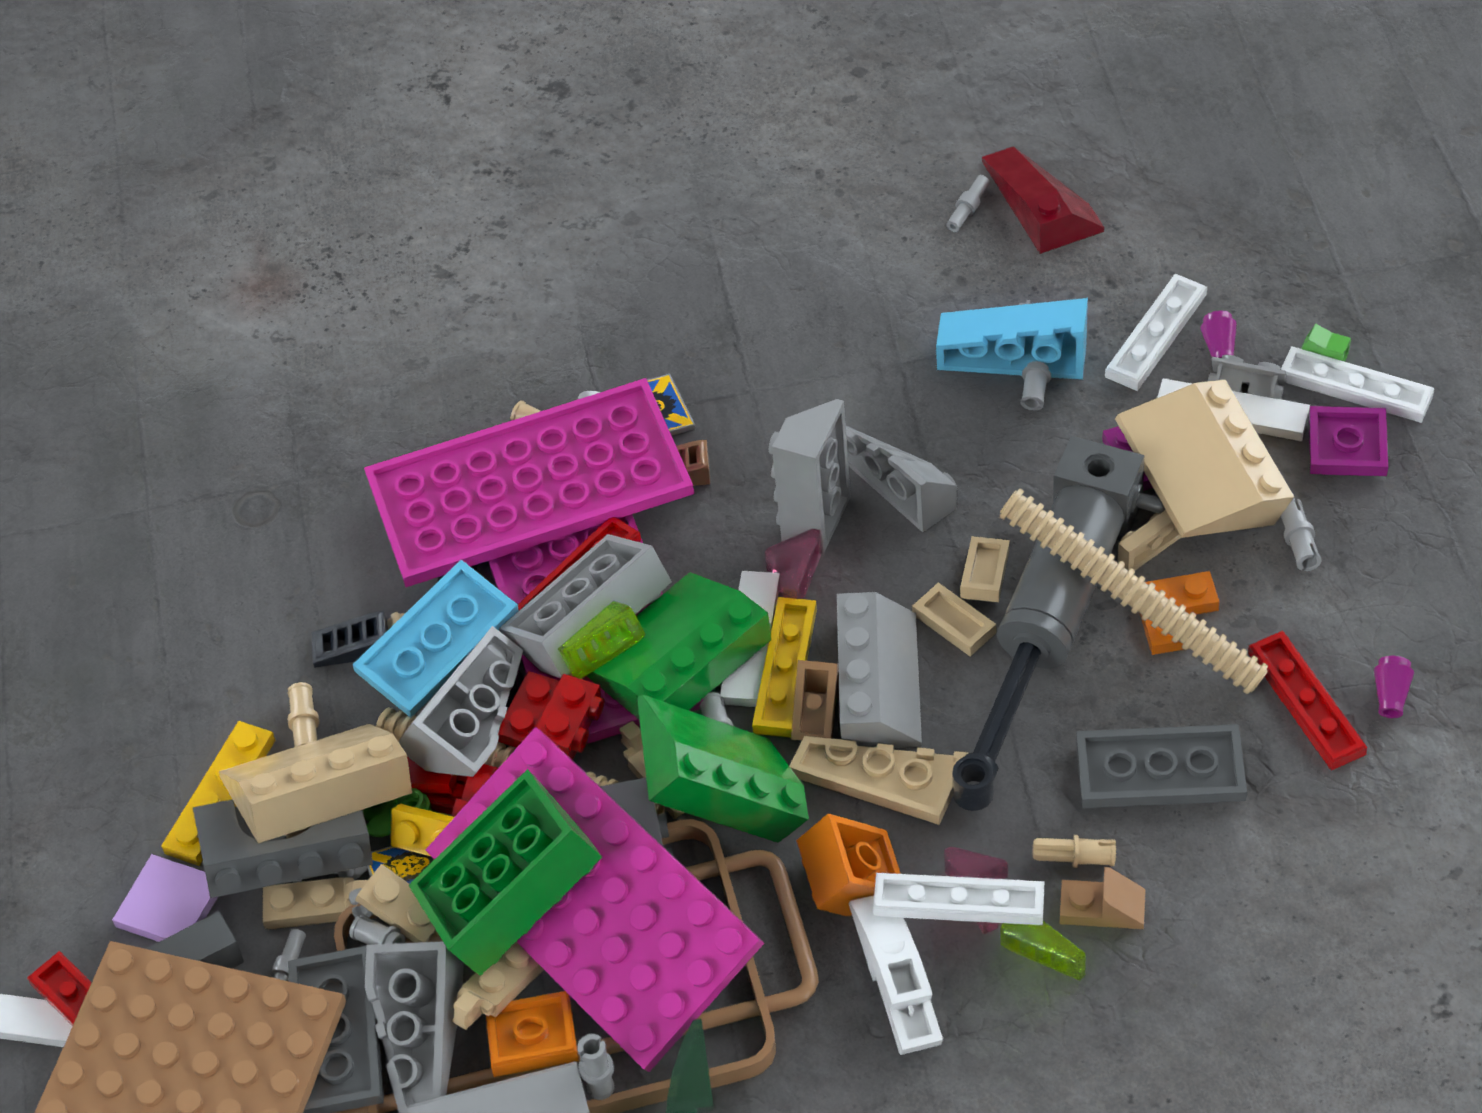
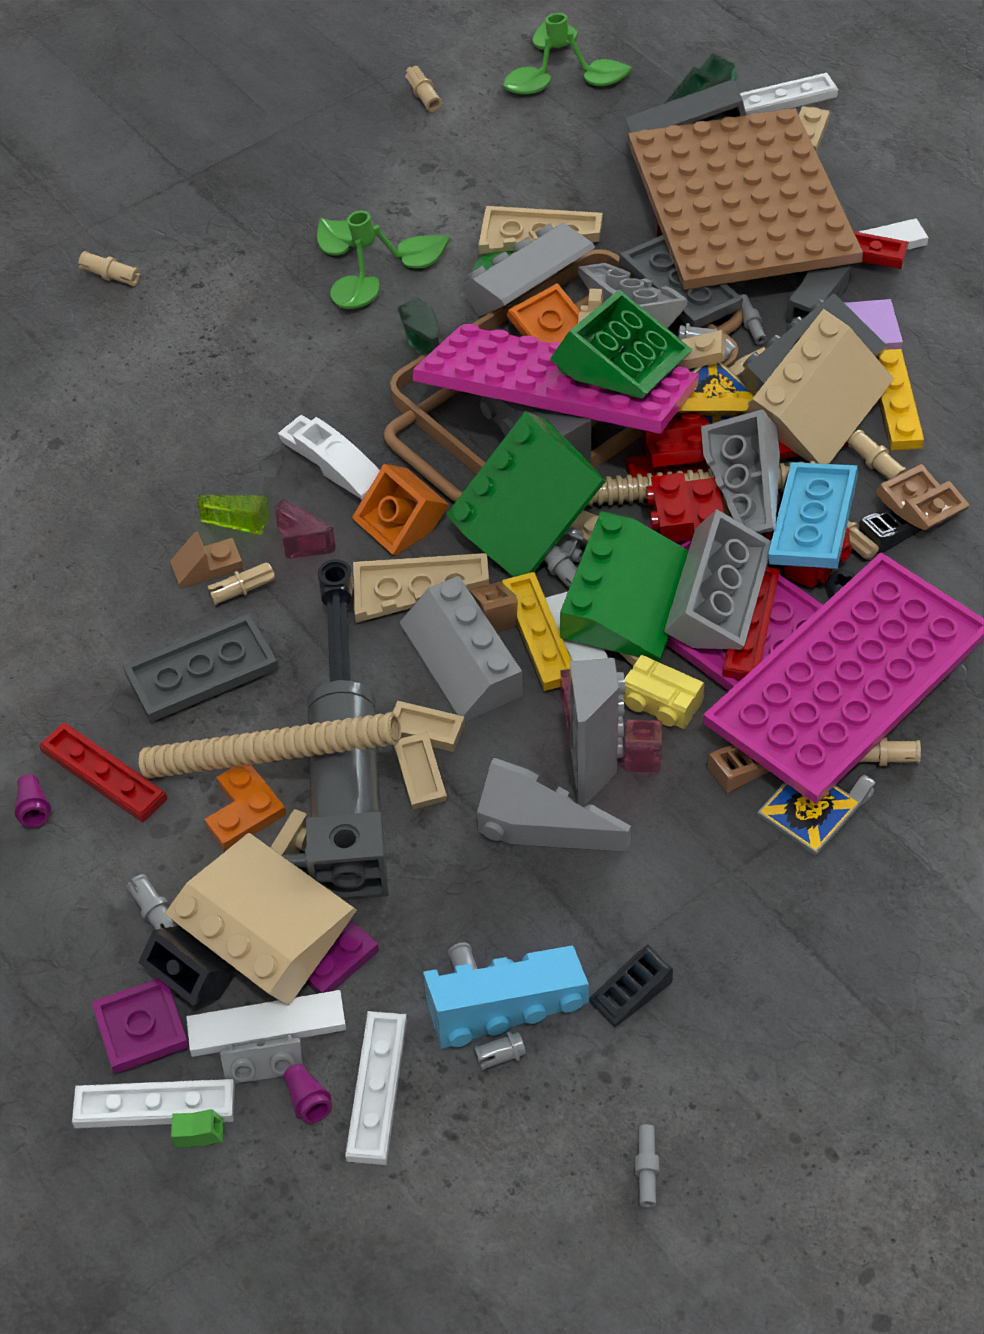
camera: 150 degrees right, 0 degrees up
clear neon green slope [558,601,646,679] -> none
light grey pin [577,1034,615,1100] -> none
white tile [873,873,1044,925] -> none
dark red wedge [982,146,1104,254] -> none
none -> black brick [138,926,235,1005]
none -> black slope [589,944,673,1028]
none -> light yellow brick [623,655,705,729]
none -> clear pink slope [624,720,662,773]
none -> medium nougat slope [874,464,970,531]

